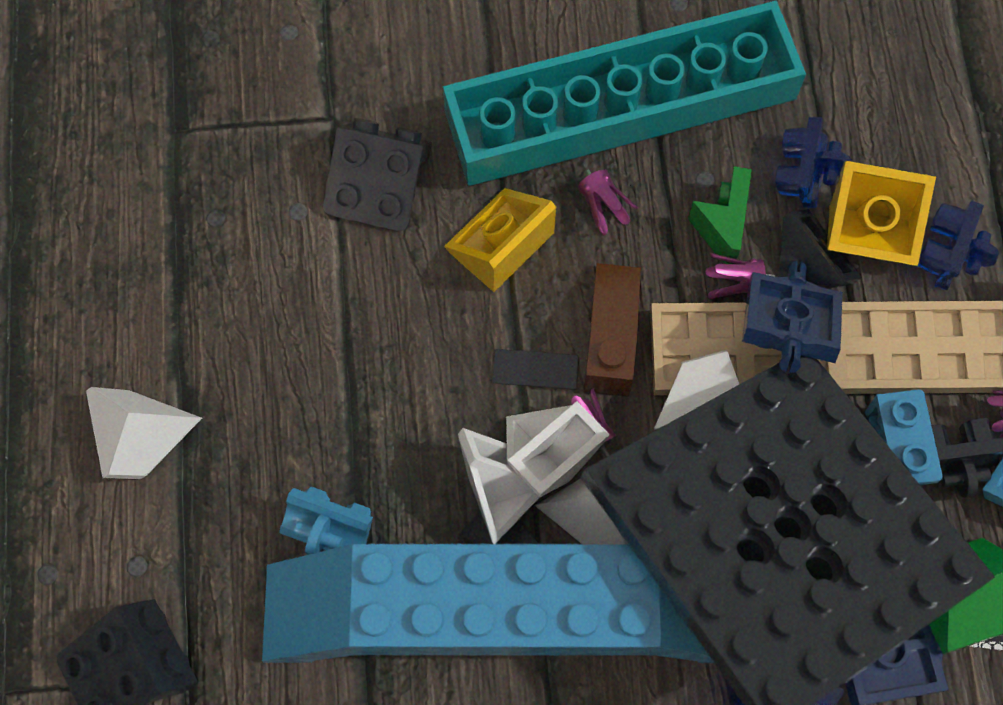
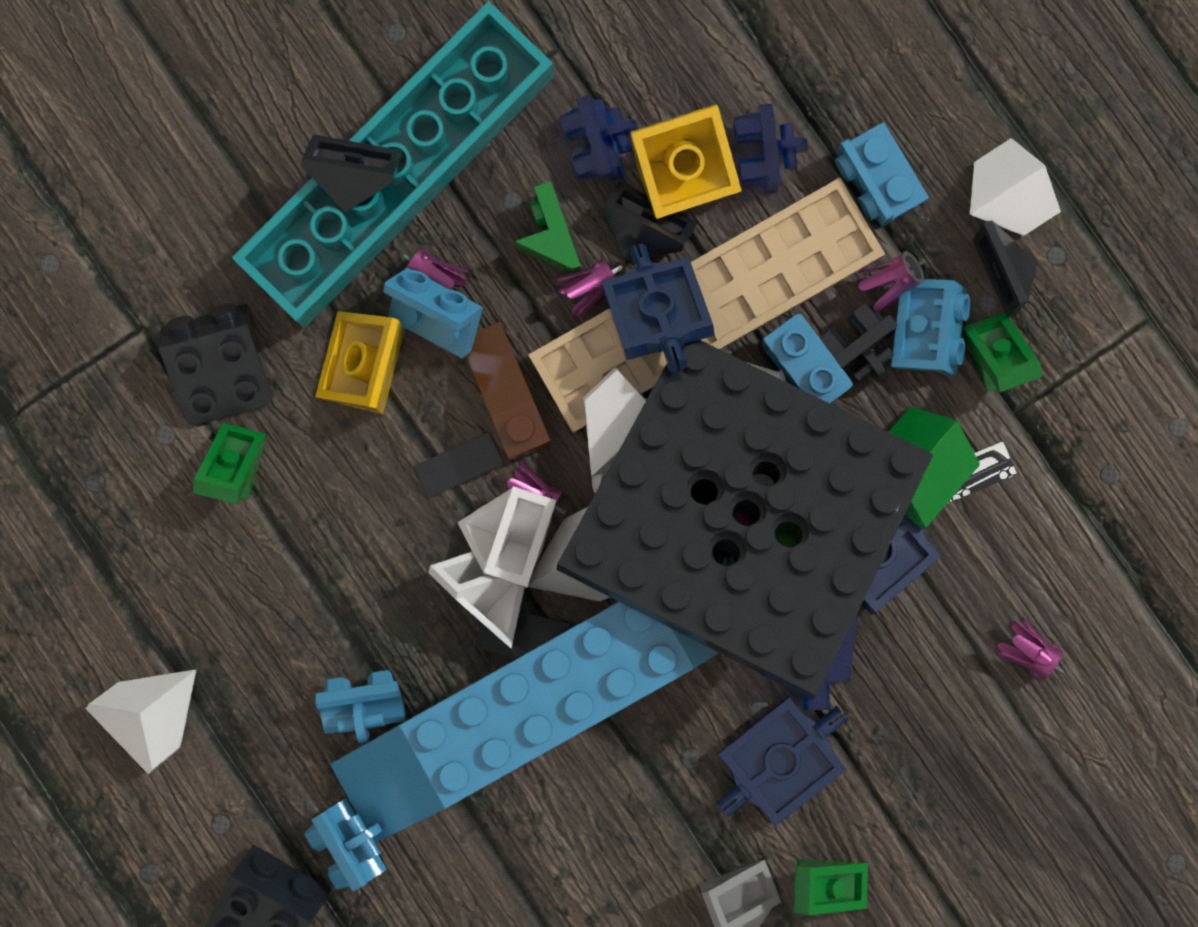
camera: 25 degrees left, 15 degrees up
none -> green slope [193,422,266,504]
none -> black slope [302,134,403,213]
none -> dark azure hips [305,799,387,892]
none -> dark azure bracket [383,268,483,358]

